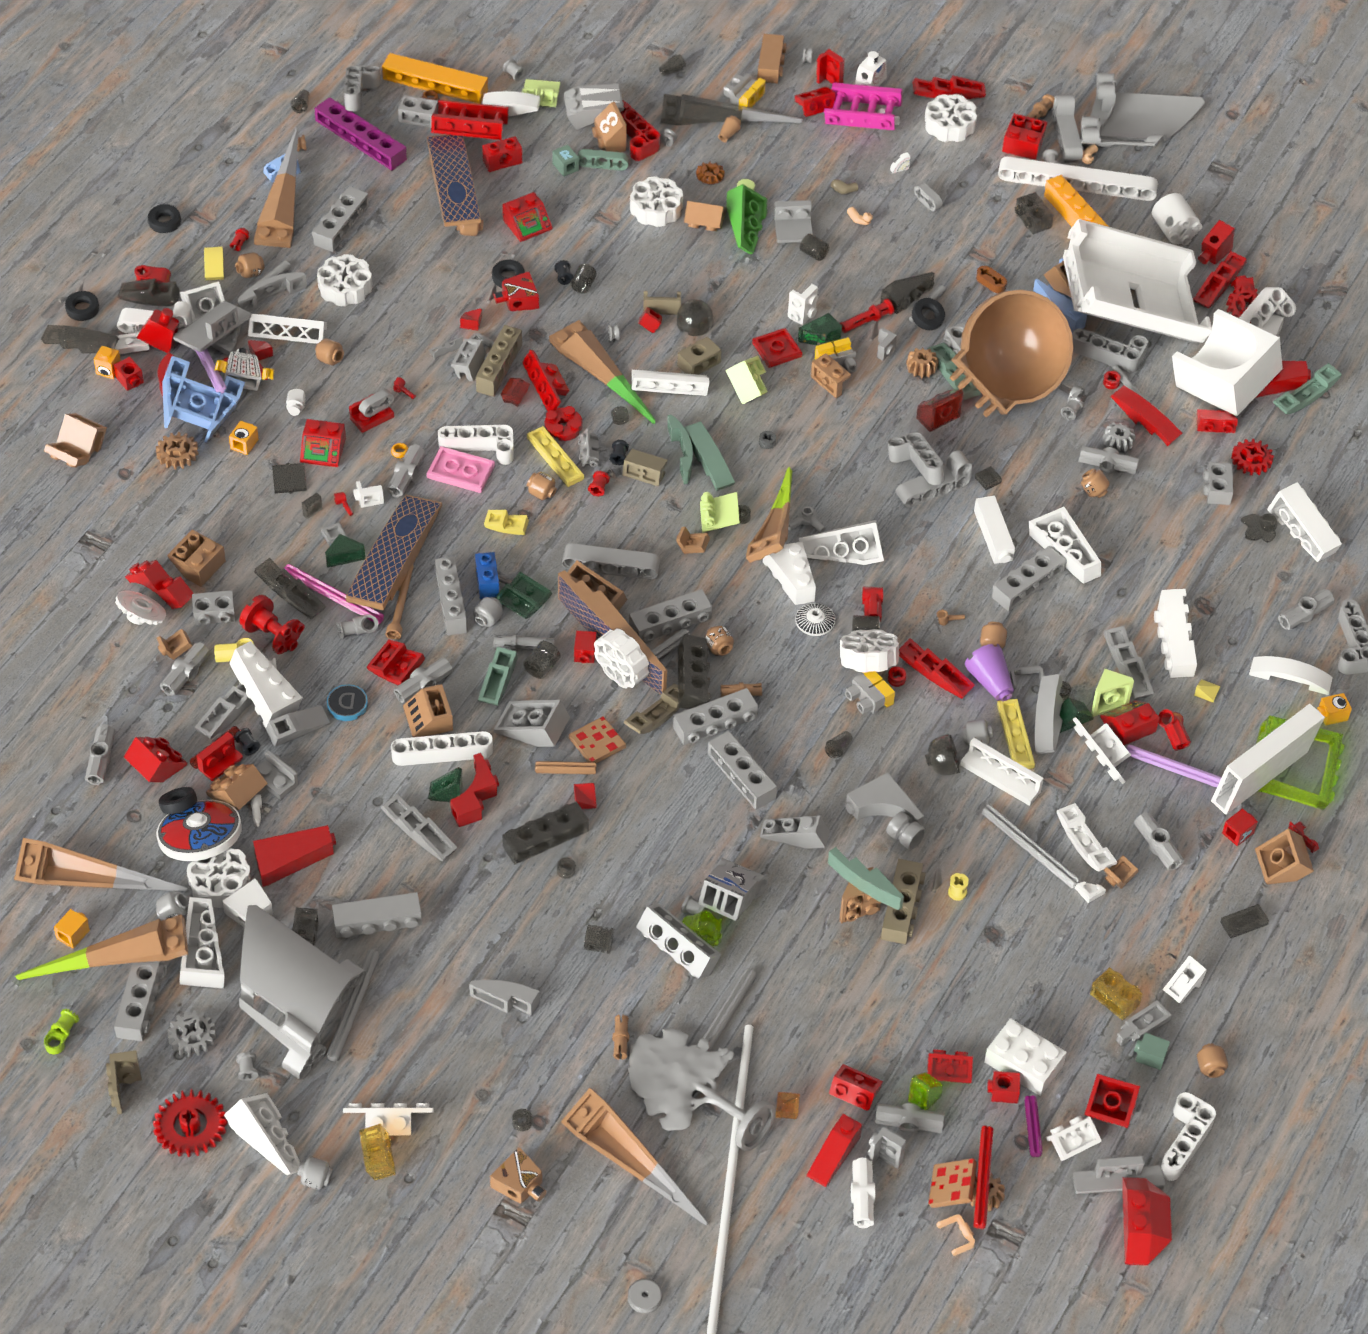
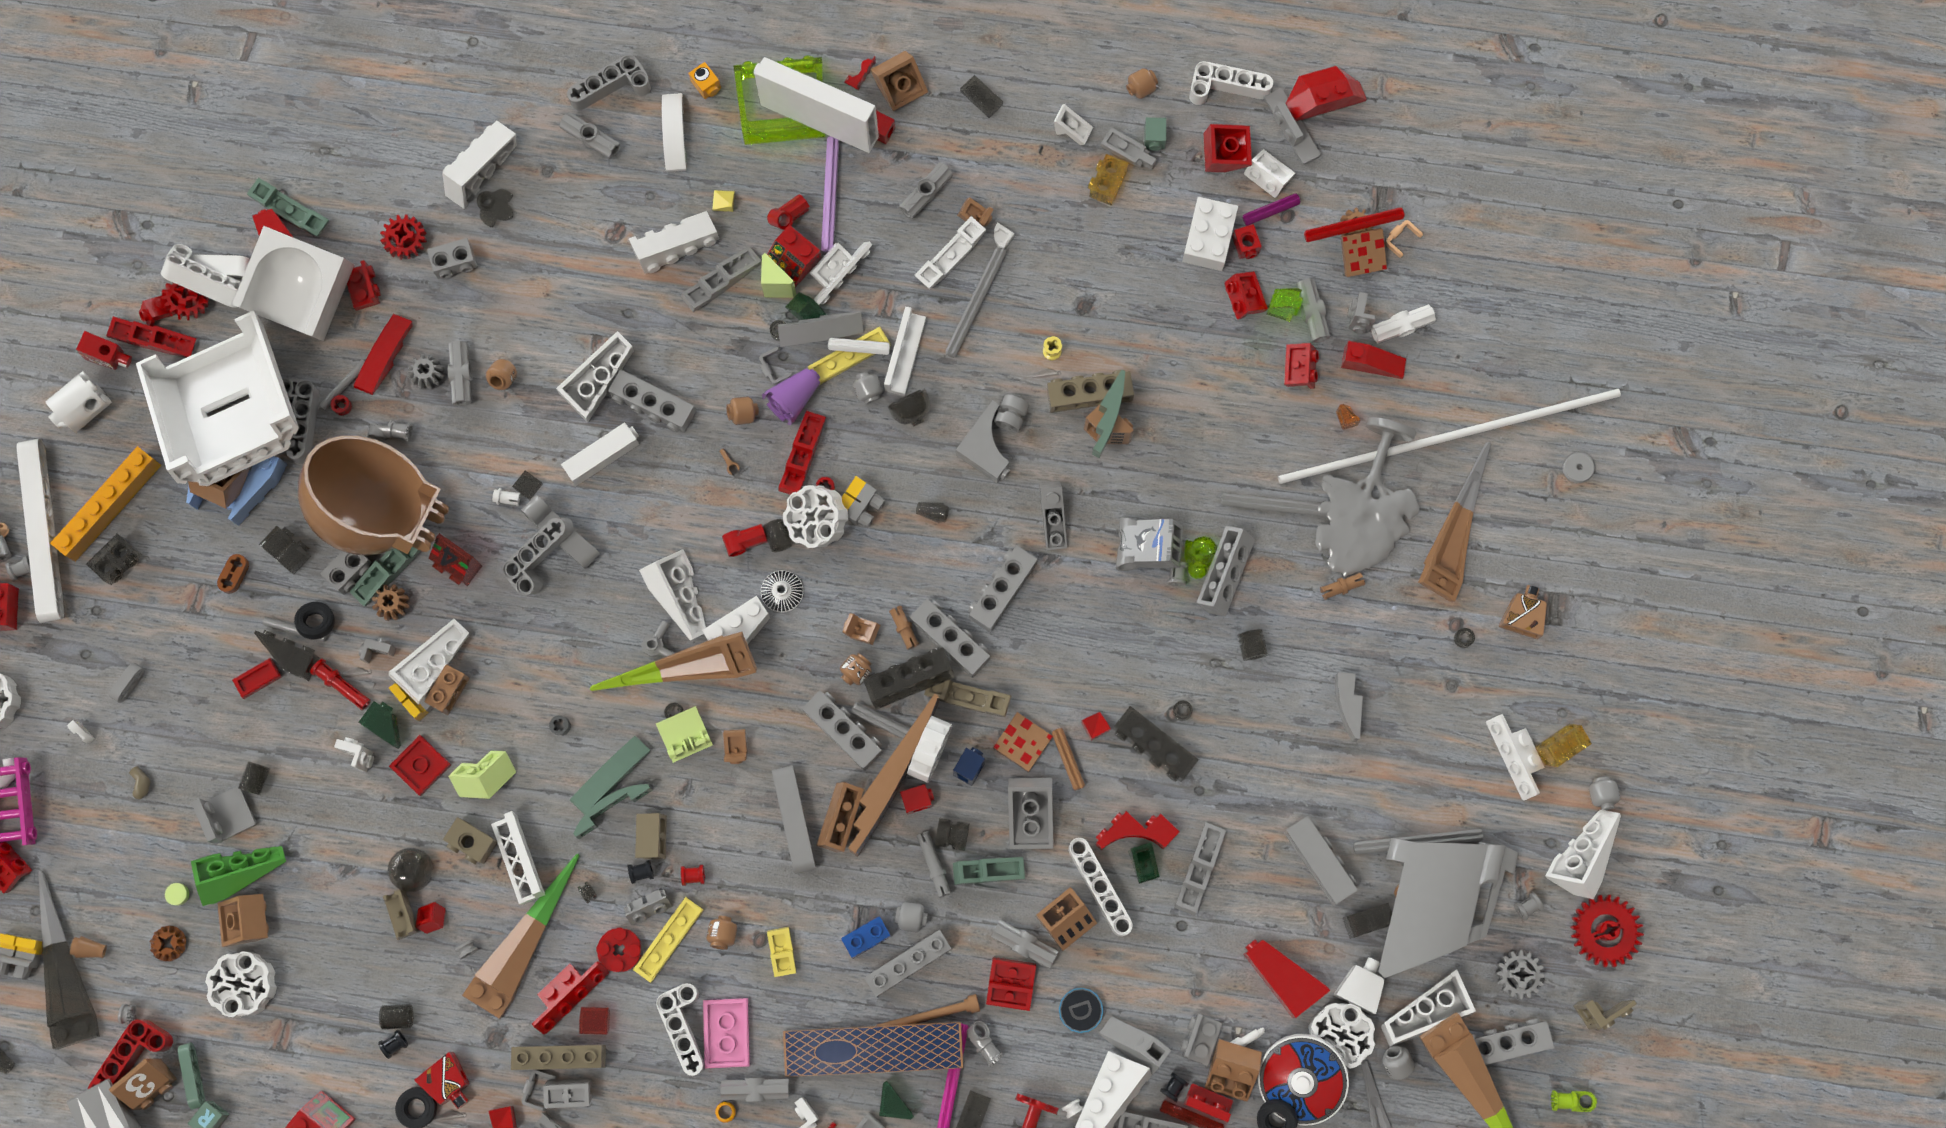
camera: 110 degrees left, 25 degrees up
clear green slope [495,572,552,619] -> none
light nougat arm [847,207,873,225] -> none
none -> red tile [232,658,282,699]
none -> white wing [389,619,469,705]
none -> white pin [492,488,521,506]
none -> white axle [828,338,890,355]
none -> medium nougat bracket [842,613,881,645]
none -> dark blue brick [953,747,985,786]

